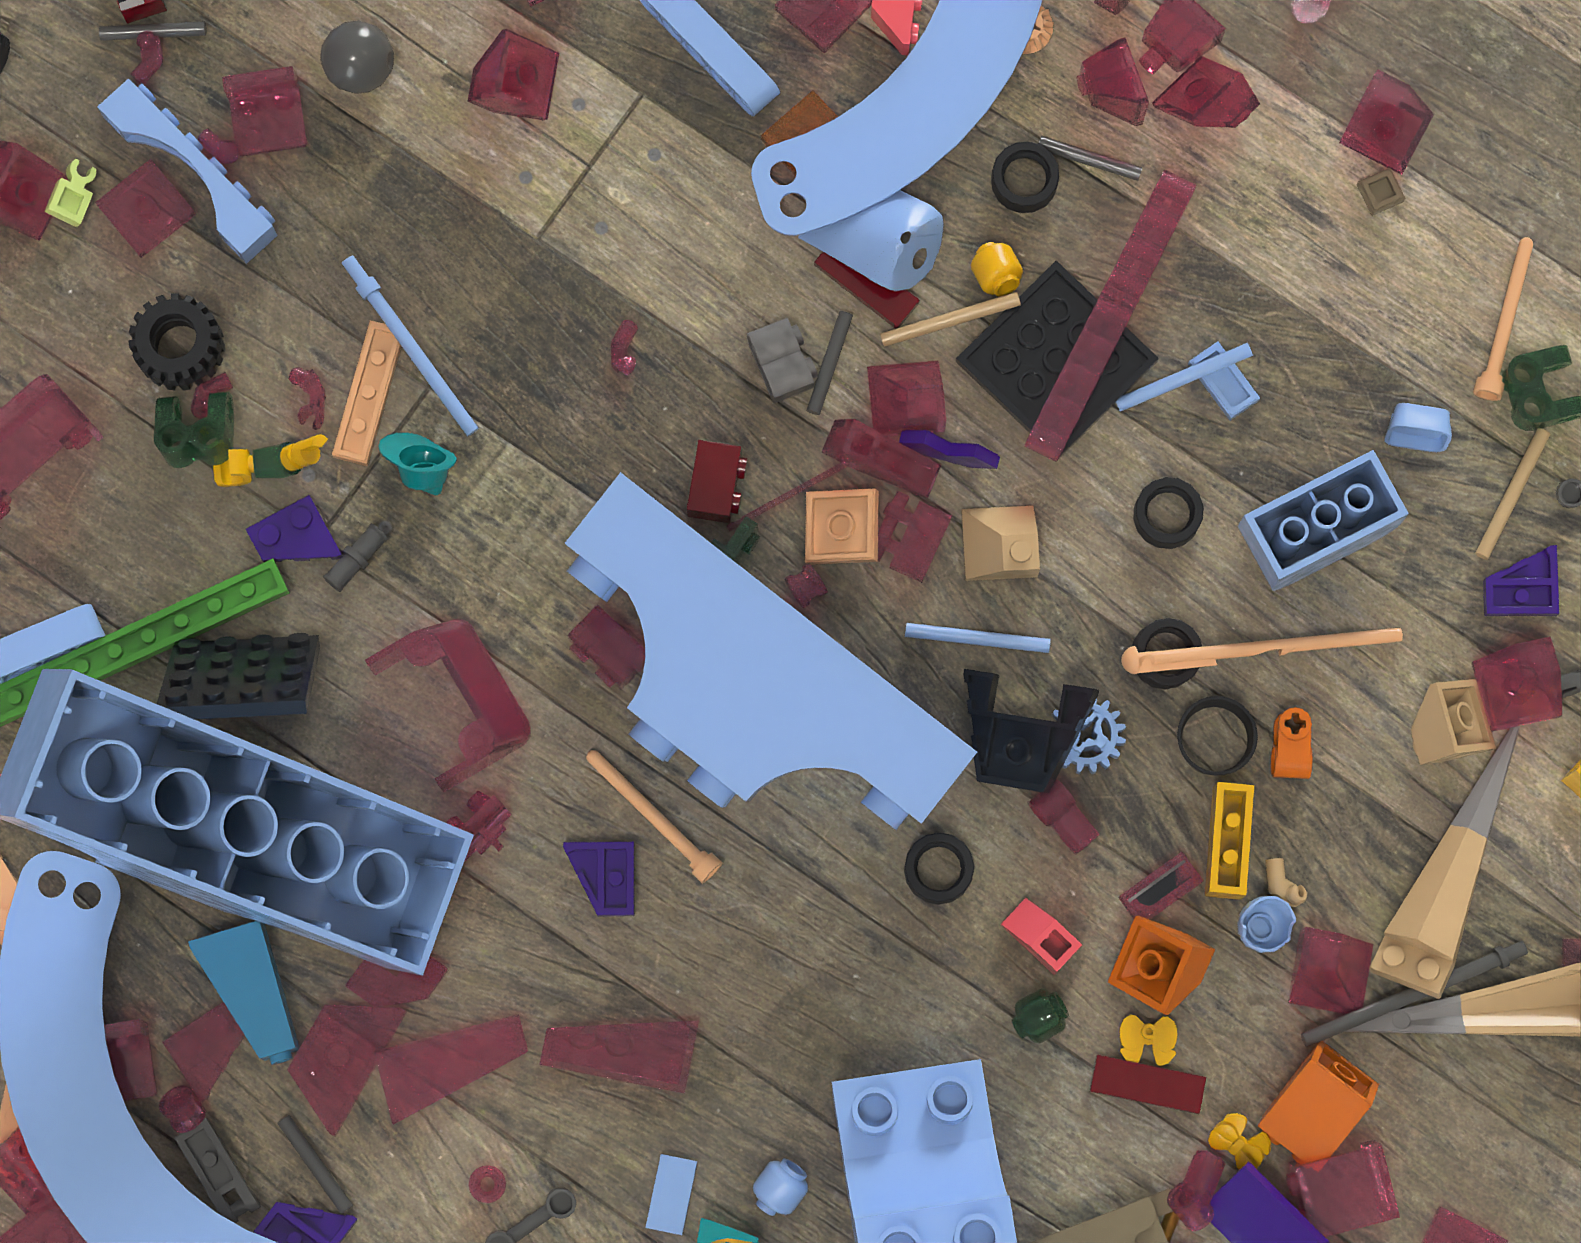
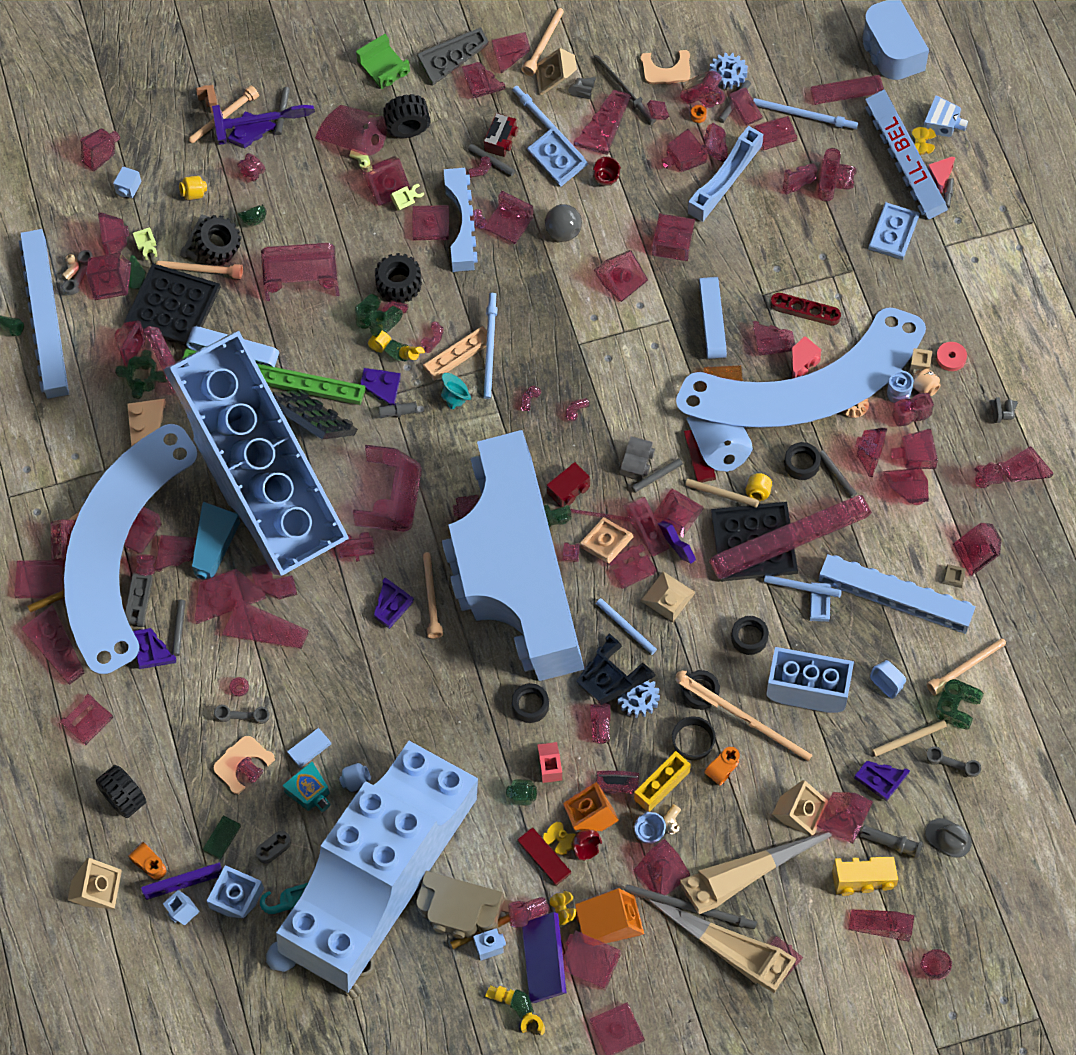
camera: 40 degrees right, 15 degrees down
clear pink wing [539,1020,699,1094] -> none
none -> clear pink arm [521,386,541,411]
none -> dark red hair [571,829,602,861]
none -> light blue brick [818,555,976,634]

